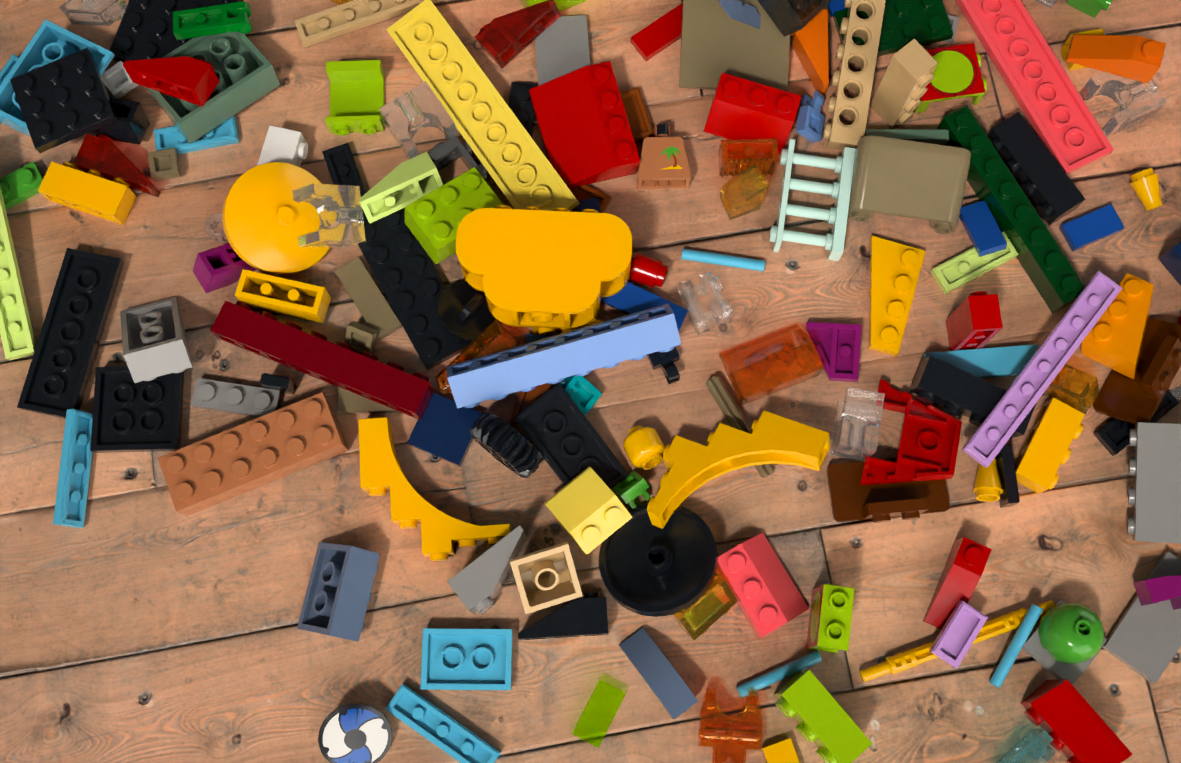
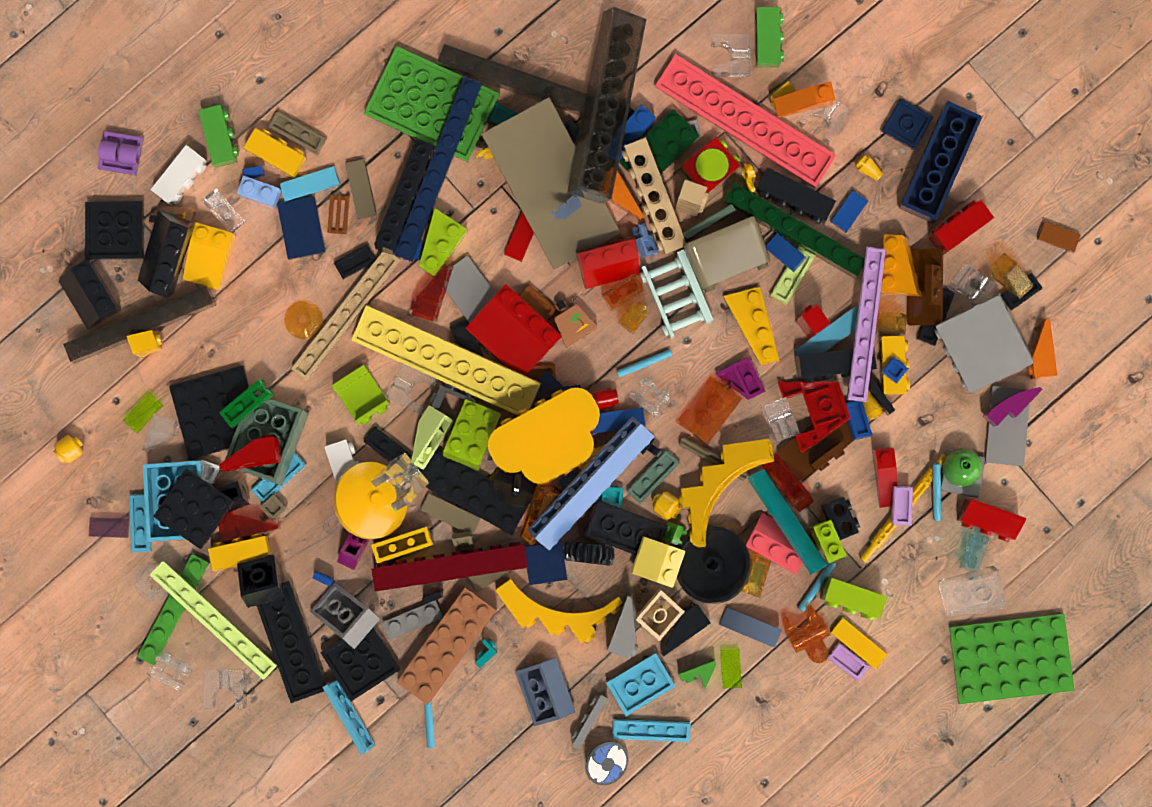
camera: 35 degrees left, 10 degrees up
none -> black brick [237,554,285,608]
none -> blue tile [312,571,334,587]
none -> medium azure bar [424,700,435,748]
none -> teal bracket [475,638,497,668]
none -> light grey plate [571,694,608,750]
none -> sand green tile [627,450,680,504]
none -> bright green slope [678,660,716,689]
none -> yellow plate [741,162,758,195]
none -> teal tile [747,469,827,575]
none -> clear red slope [761,453,814,513]
none -> black brick [821,497,860,540]
none -> blue tile [846,401,873,441]
none -> blue tile [881,357,909,384]

